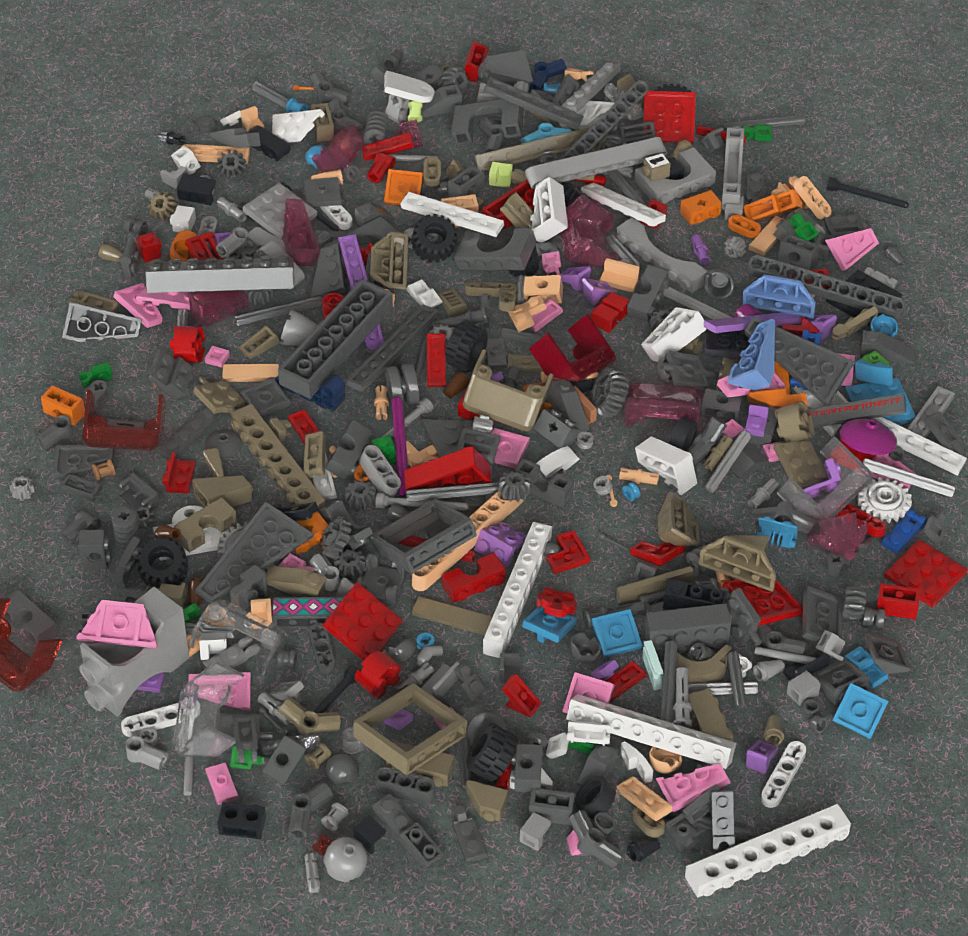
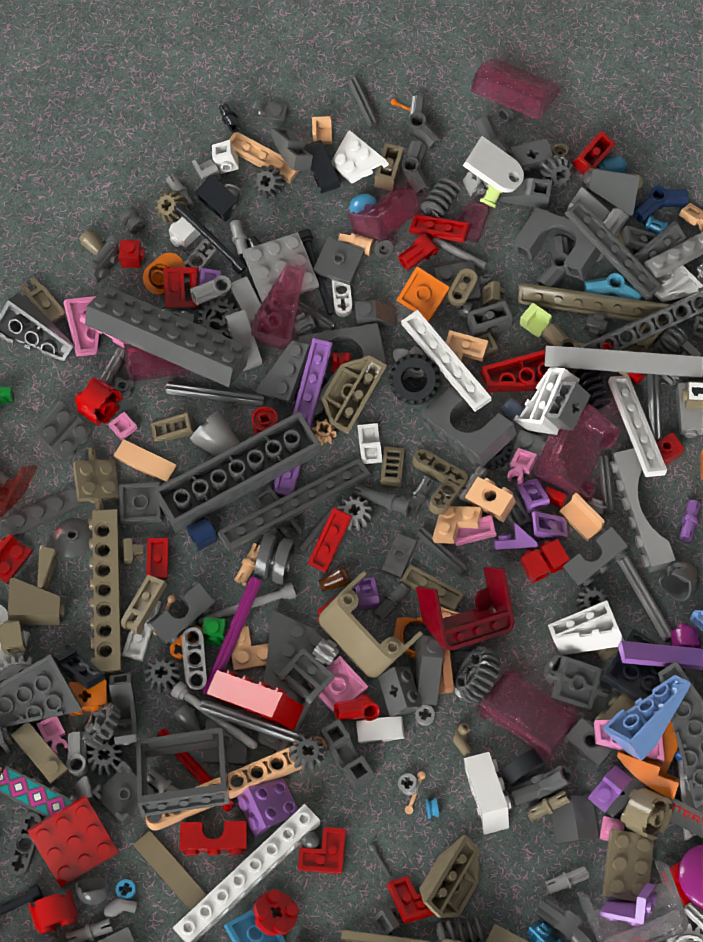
camera: 30 degrees right, 20 degrees up
white plate [220,110,241,126] -> none
dark azure bush [286,98,309,112] -> none
black tyre [445,321,488,372] -> none
dark tan plate [500,192,534,228] -> none
light nougat pin [619,467,659,486] -> none
light grey axle [705,430,751,493] -> none
bright pink plate [721,419,745,440] -> none
none -> black piece [174,203,247,275]
none -> red piece [334,694,380,721]
none -> dark tan arm [453,723,473,757]
none -> clear pink slope [471,58,562,120]
none -> medium lavender slope [494,521,537,550]
none -> dark grey brick [544,381,591,431]
none -> red tile [545,487,566,507]

